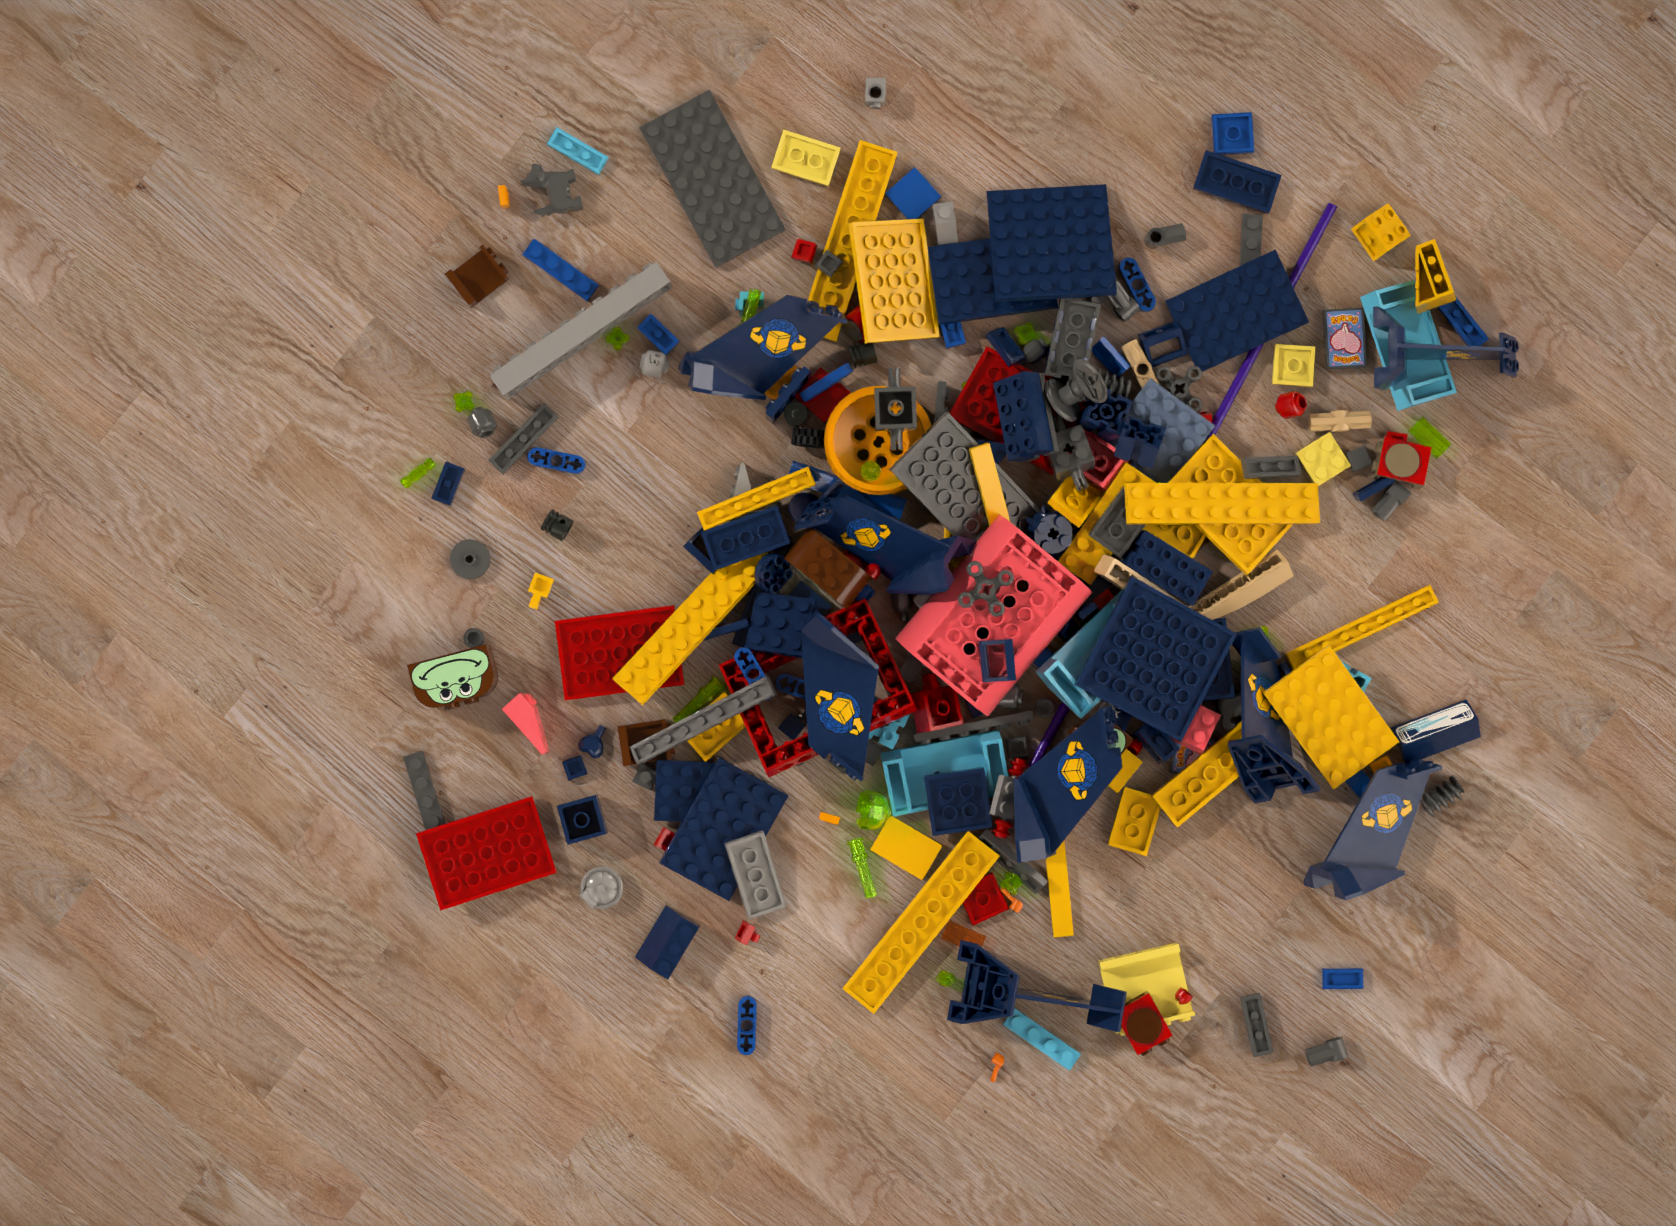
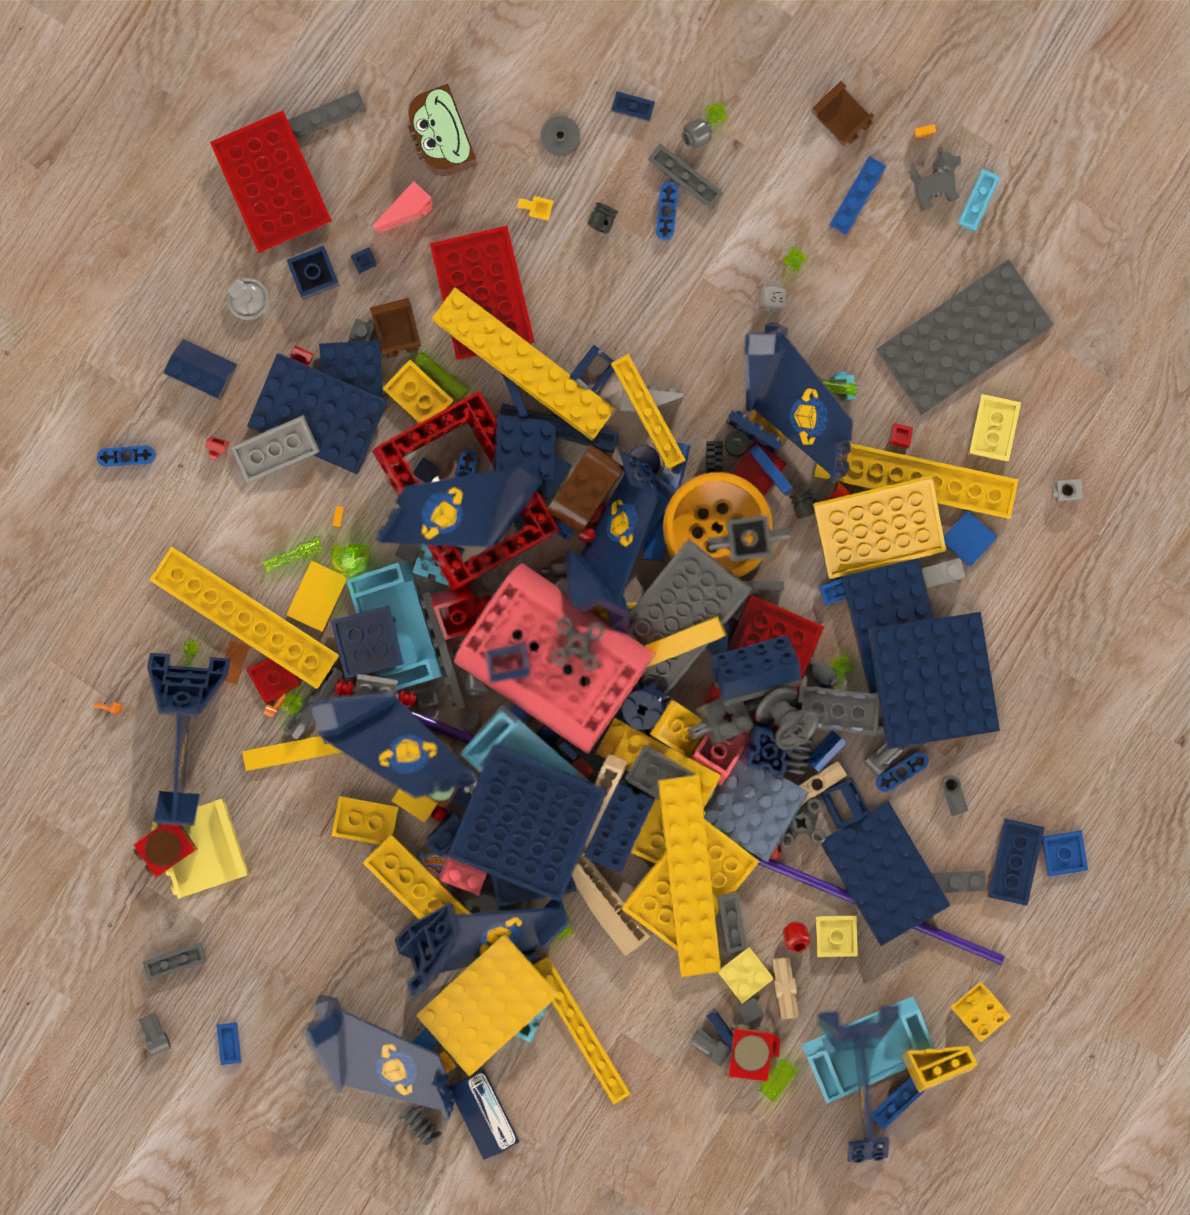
camera: 80 degrees right, 0 degrees up
clear neon green axle [400,458,436,488] -> none
dark grey tile [464,628,484,648] -> none
light grey brick [490,262,673,400] -> none
dark blue rock [578,725,607,759] -> none
flat silver tile [629,676,777,765] -> none
blue plate [637,313,680,356] -> none
dark blue plate [701,505,791,570] -> none
blue beam [734,647,772,701] -> none
dark blue tile [755,552,793,594] -> none
dark grey tile [815,250,843,278] -> none
clear neon green plate [861,461,881,481] -> none
dark blue tile [986,327,1026,367] -> none
medium azure plate [1003,1007,1081,1071] -> none
dark blue brick [1114,416,1166,468] -> none
red hinge [1175,987,1193,1005] -> none
tile [1322,307,1367,370] -> none

